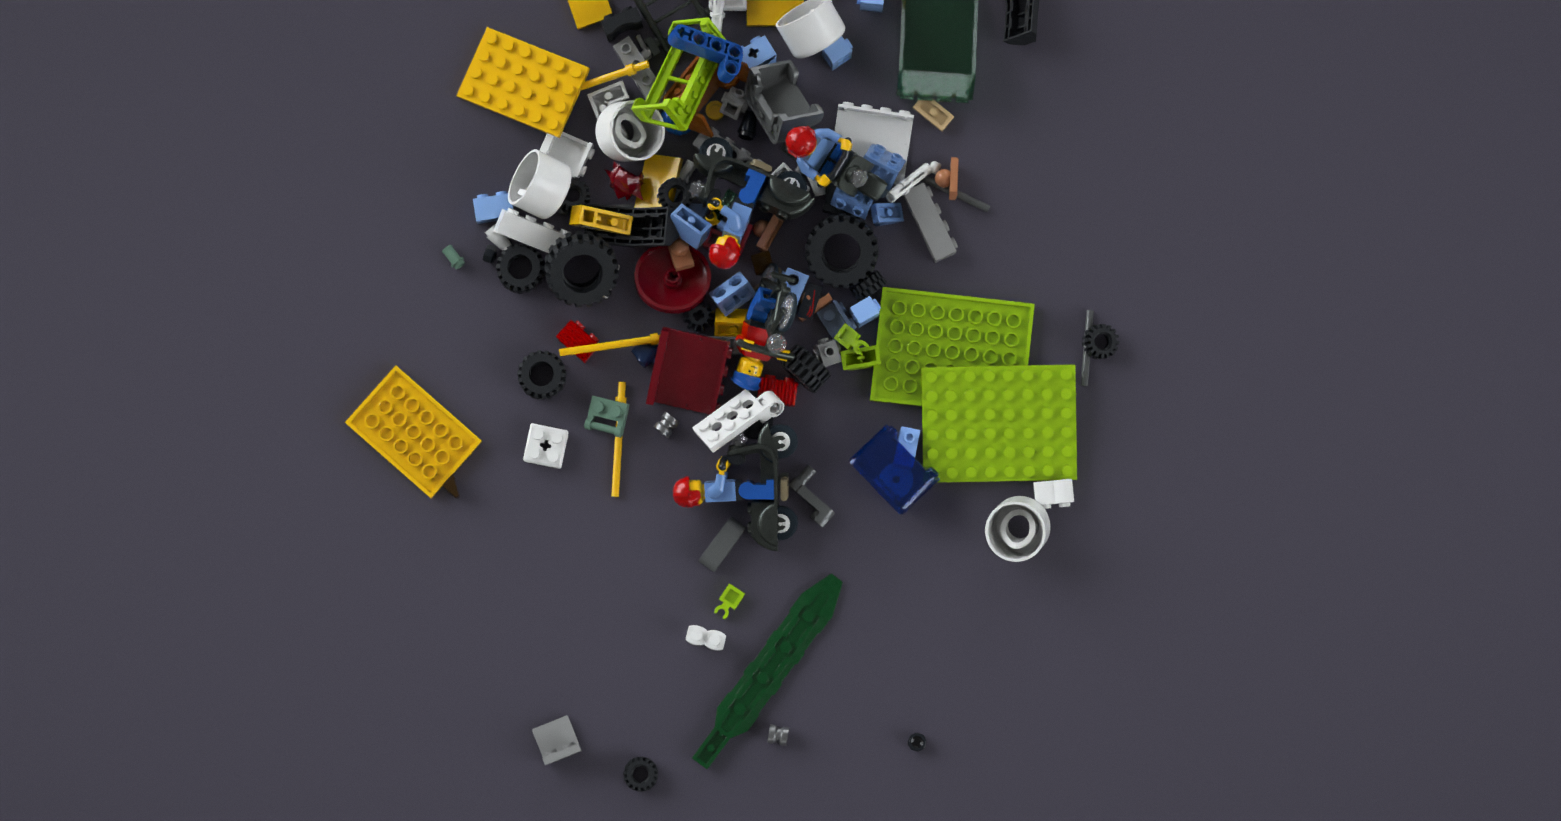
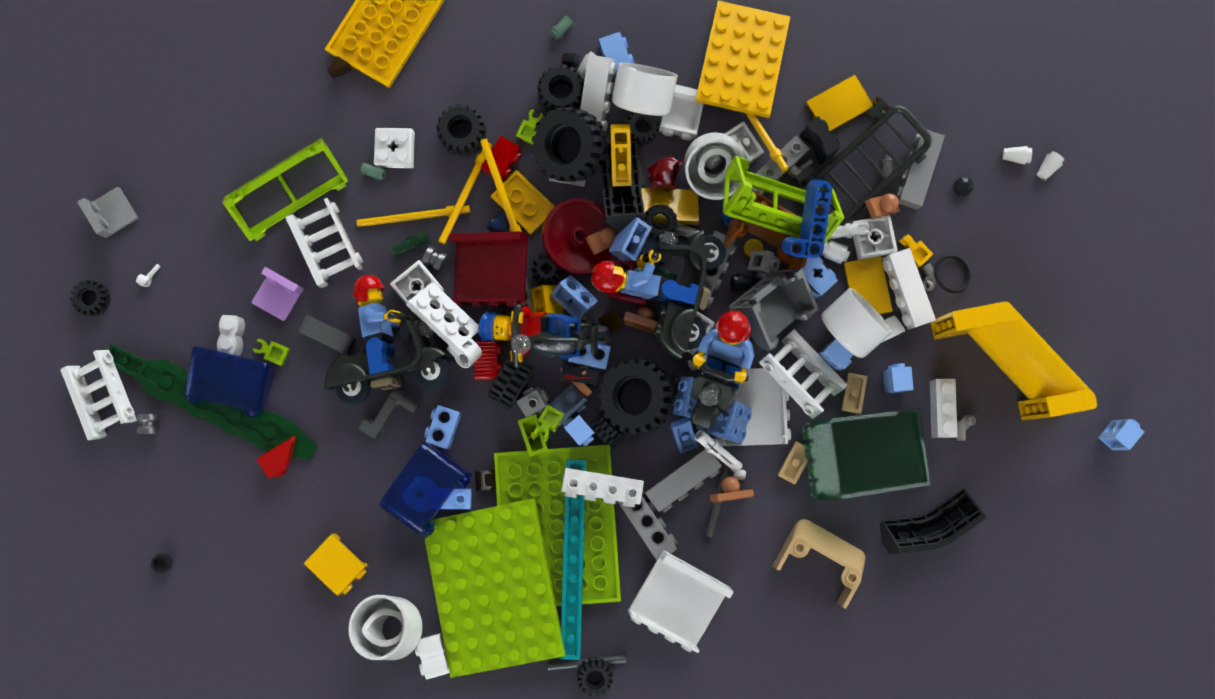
camera: 80 degrees right, 0 degrees up
sand green plate [584,395,630,438] -> none
none -> white fence [60,350,137,440]
none -> white hand [136,264,161,287]
none -> clear blue windscreen [183,346,275,418]
none -> lime windscreen [222,137,348,241]
none -> lavender bracket [252,267,304,321]
none -> red slope [256,436,296,479]
none -> white fence [285,198,363,288]
none -> yellow panel [304,533,368,596]
none -> sand green pin [360,163,386,181]
none -> white brick [390,260,444,314]
none -> clear green pin [391,230,431,258]
none -> light blue brick [424,405,462,449]
none -> yellow bar [438,143,492,244]
none -> dark brown slope [475,470,496,491]
none -> yellow tile [490,170,555,236]
none -> lime plate [516,109,543,145]
none -> teal plate [560,460,586,660]
none -> white brick [561,468,644,508]
none -> light grey brick [618,490,678,560]
none -> white panel [628,550,734,653]
none -> white fence [759,329,847,419]
none -> tan windscreen [772,519,866,609]
none -> white brick [822,240,850,264]
none -> tan plate [841,373,868,414]

